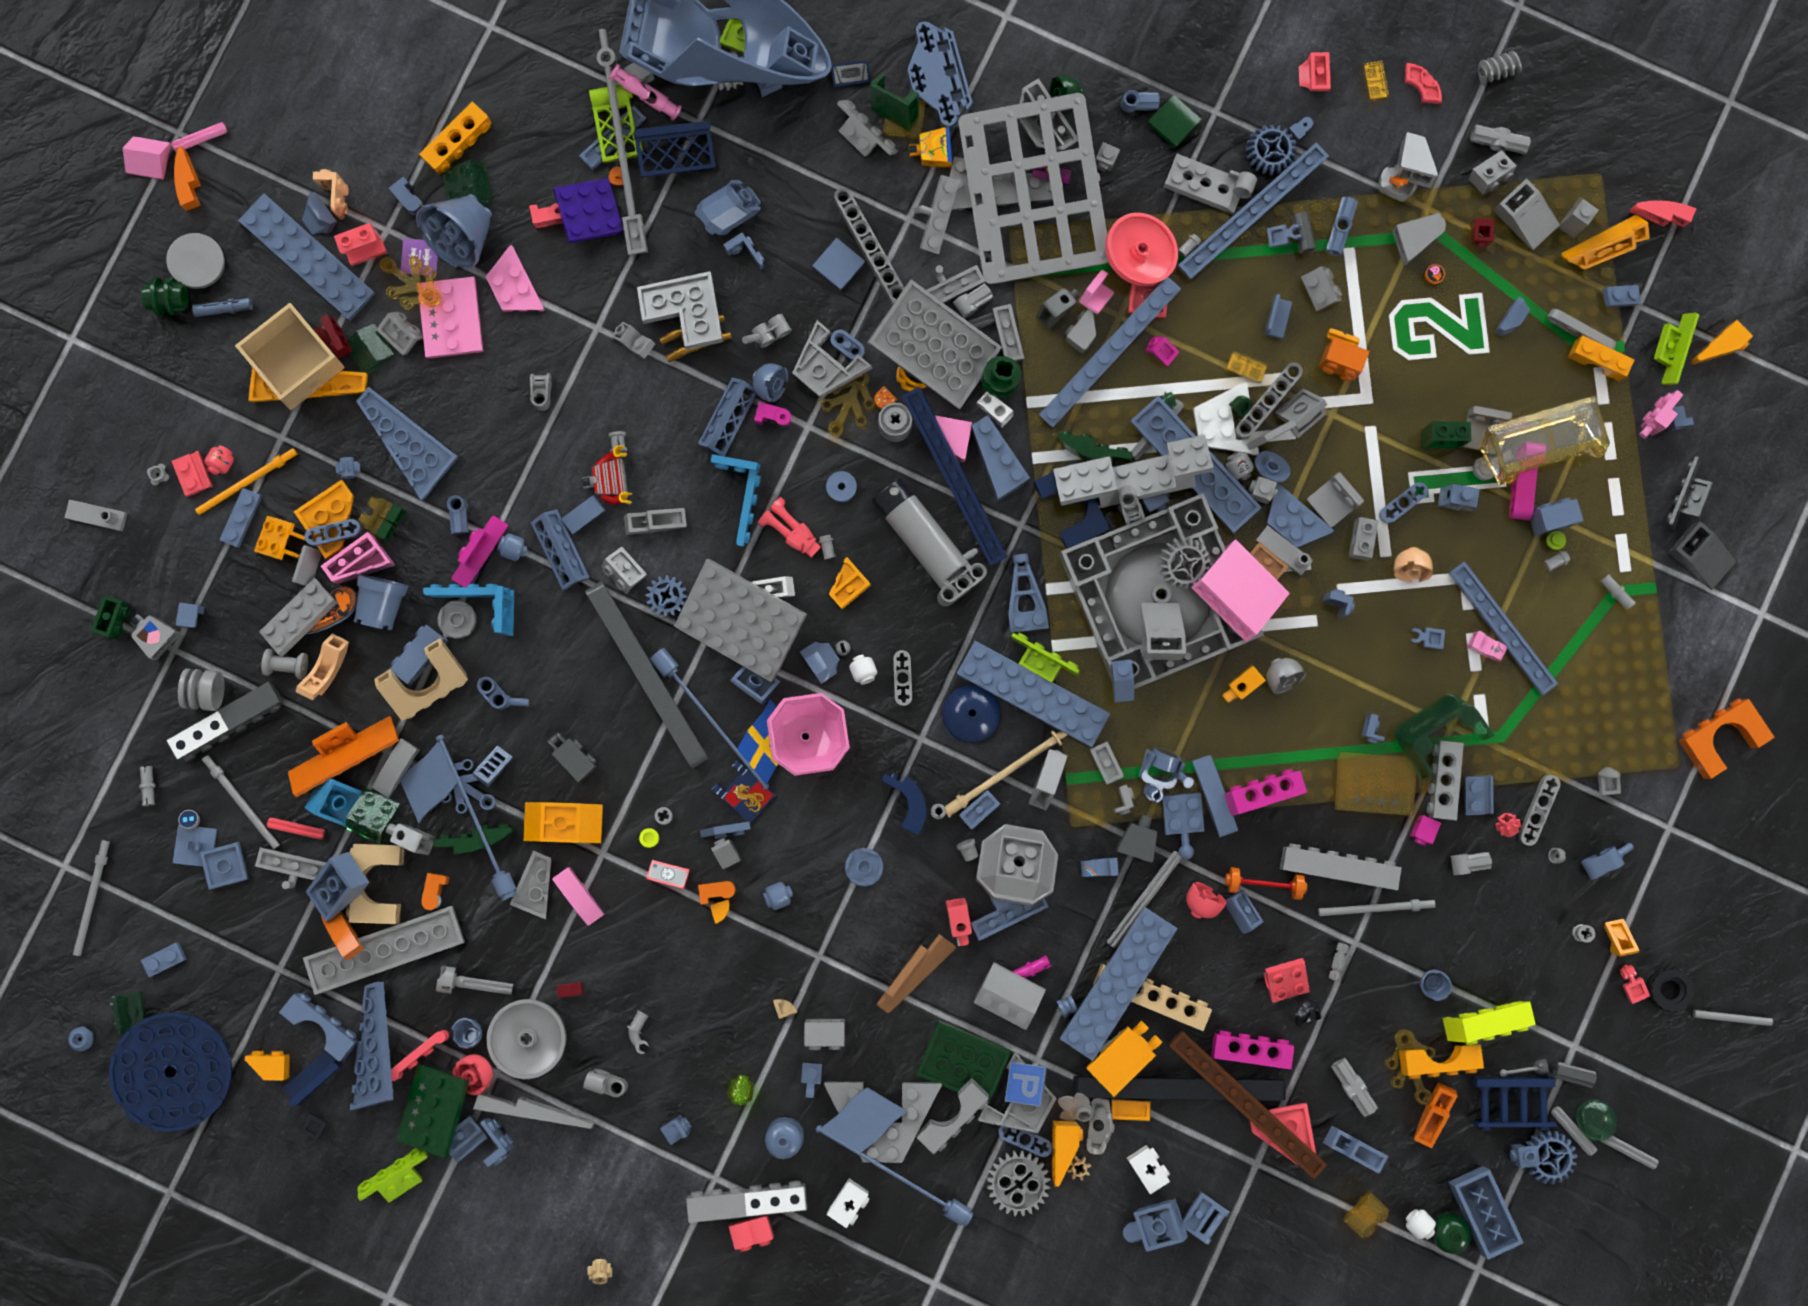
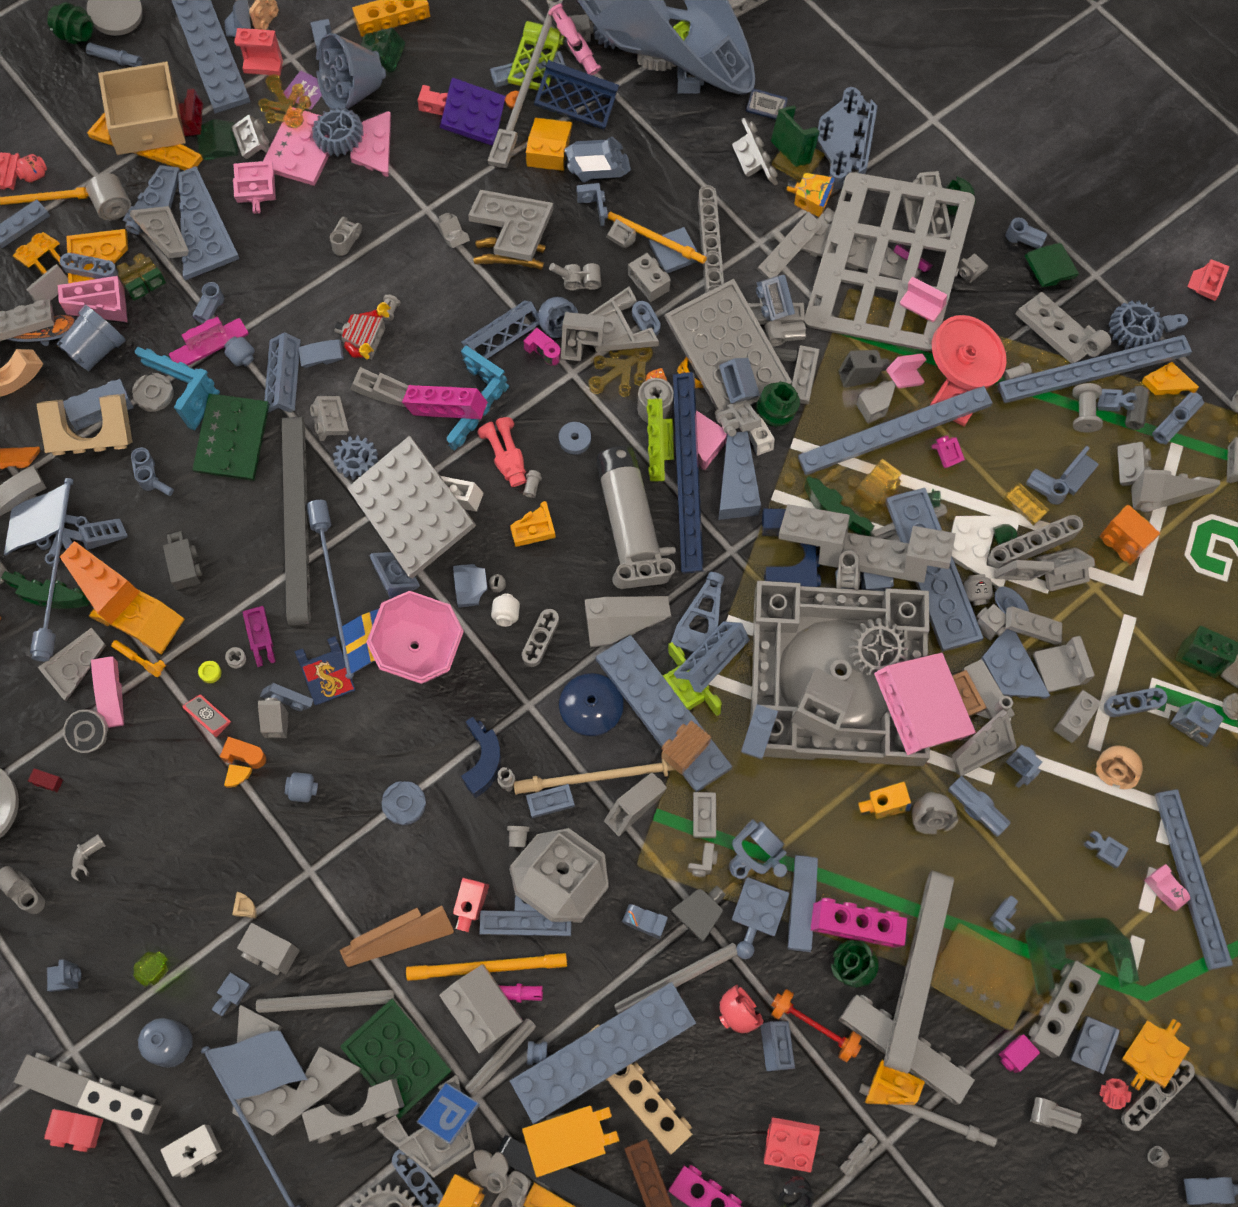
camera: 30 degrees right, 15 degrees down
none -> orange wedge [60,541,140,625]
none -> black tile [63,710,108,753]
none -> light grey piece [86,173,131,220]
none -> light orange piece [111,640,166,677]
none -> sand blue wing [128,165,180,213]
none -> light grey wing [130,206,189,258]
none -> dark green plate [192,393,270,481]
none -> bright pink plate [233,161,276,214]
none -> magenta hinge [242,606,276,667]
none -> light grey axle [256,990,394,1013]
none -> sand blue gear [312,107,364,157]
none -> dark pink brick [402,385,488,419]
none -> light orange piece [406,953,567,981]
none -> light grey axle [465,1018,536,1096]
none -> light orange slope [526,118,572,171]
none -> light grey brick [561,312,605,361]
none -> light grey wedge [585,596,671,648]
none -> light grey plate [606,219,636,248]
none -> light orange bar [608,212,707,264]
none -> light grey brick [628,253,671,302]
none -> lime bracket [647,398,674,481]
none -> medium nougat brick [661,721,711,775]
none -> sand blue fence [674,622,750,692]
none -> light grey plate [715,400,762,436]
none -> sand blue brick [719,358,760,404]
none -> sand blue window [756,275,795,321]
none -> dark green cylinder [831,940,879,988]
none -> clear yellow brick [855,459,902,508]
none -> light orange wing [865,1060,925,1105]
none -> light grey beam [884,870,954,1074]
none -> bright pink panel [900,277,947,322]
none -> sand blue piece [948,776,1011,837]
none -> light grey wing [952,709,1017,776]
none -> light grey plate [1006,606,1062,645]
none -> sand blue piece [1026,469,1069,504]
none -> light grey piece [1073,383,1103,432]
none -> light orange plate [1122,1019,1190,1090]
none -> light grey wedge [1131,470,1220,512]
none -> light orange wing [1142,362,1199,395]

